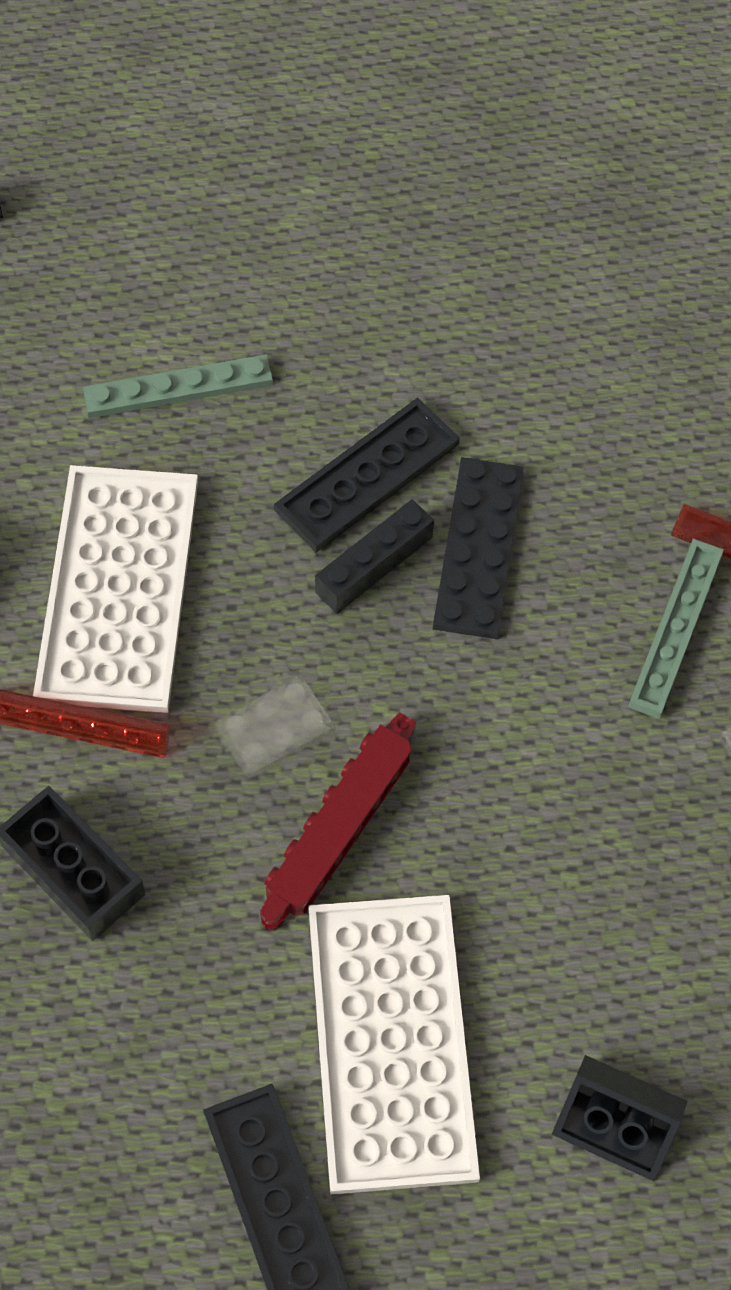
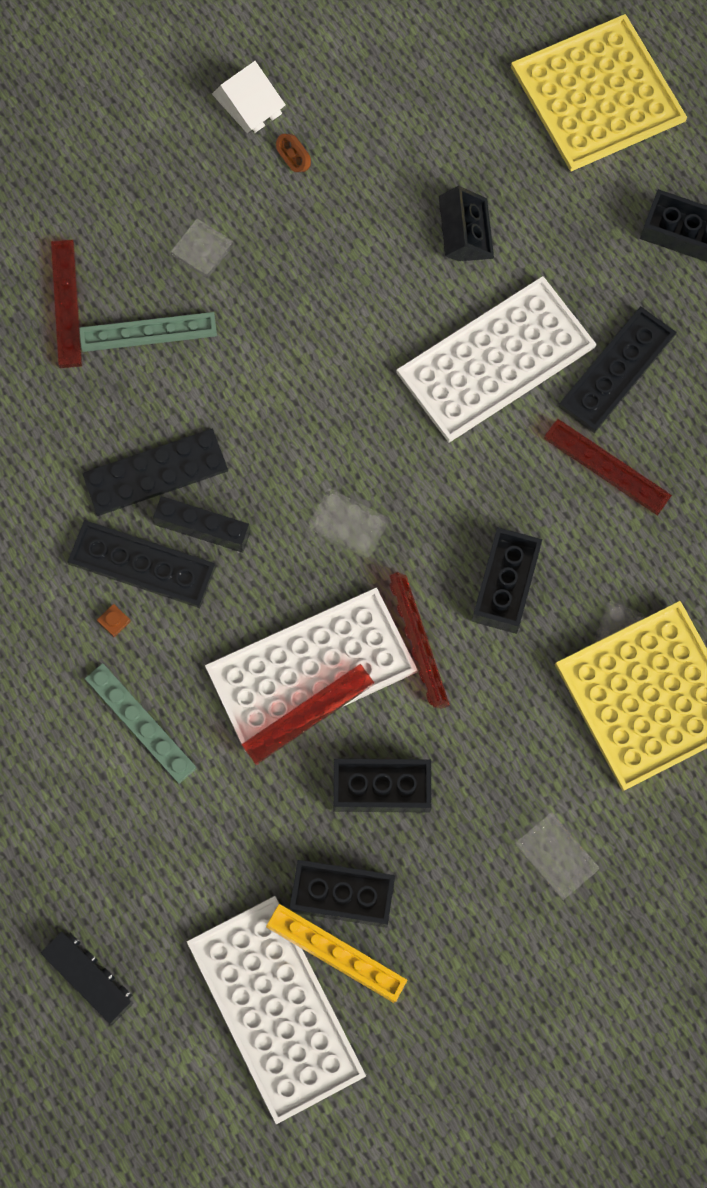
camera: 120 degrees left, 10 degrees up
dark red hinge [260,712,416,931] -> none
none -> dark orange plate [97,604,131,637]
none -> clear red plate [242,664,374,766]
none -> clear red plate [544,419,672,516]

